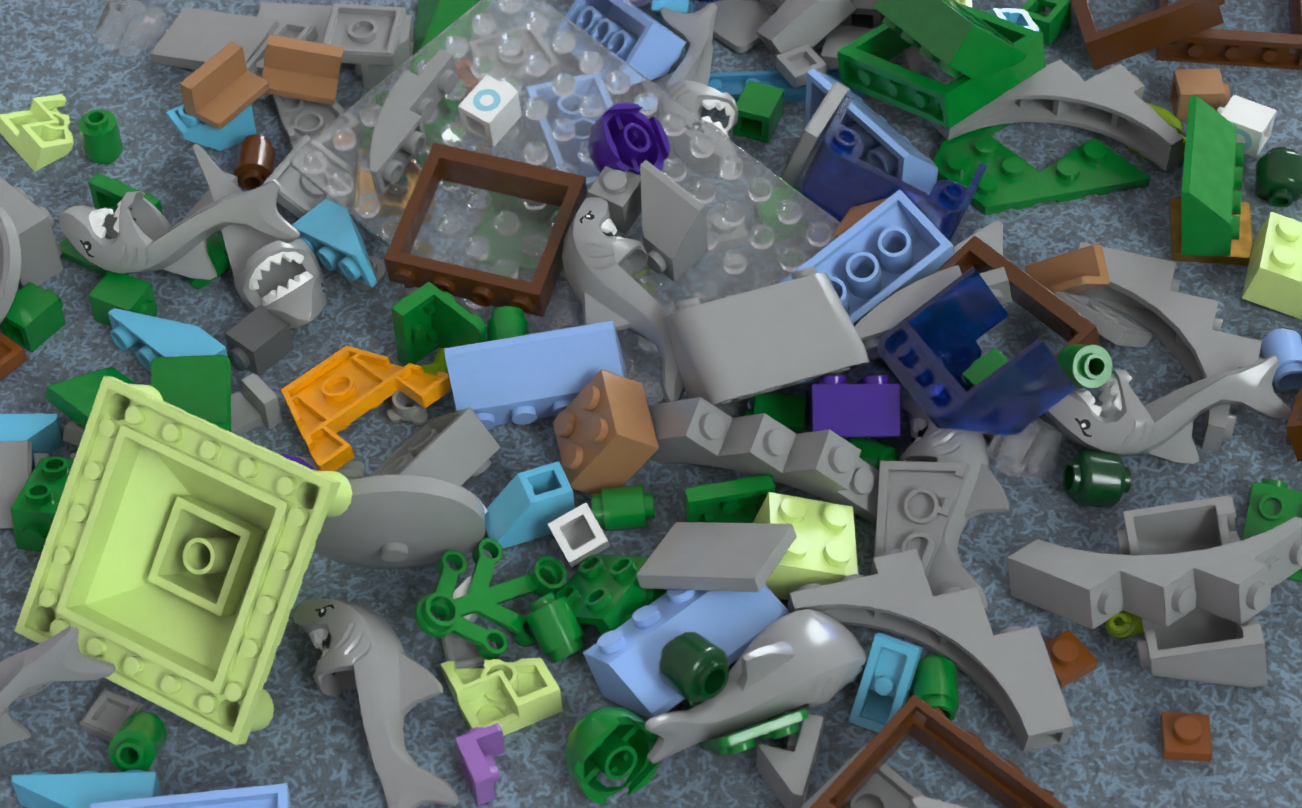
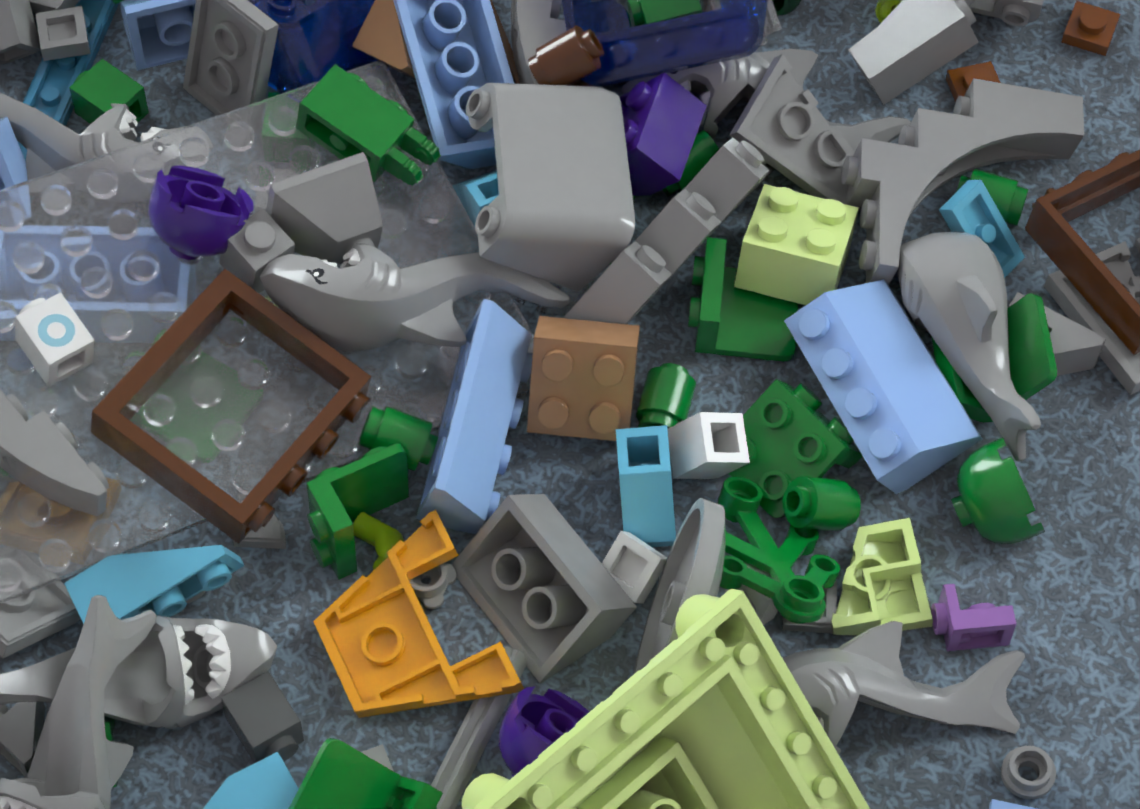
camera: 75 degrees left, 10 degrees up
light grey tile [241,373,282,429] -> none
light grey tile [636,522,797,592] -> none
dark green head [659,632,729,702] -> none
none -> green hinge [296,64,441,186]
none -> reddish brown brick [528,25,604,86]

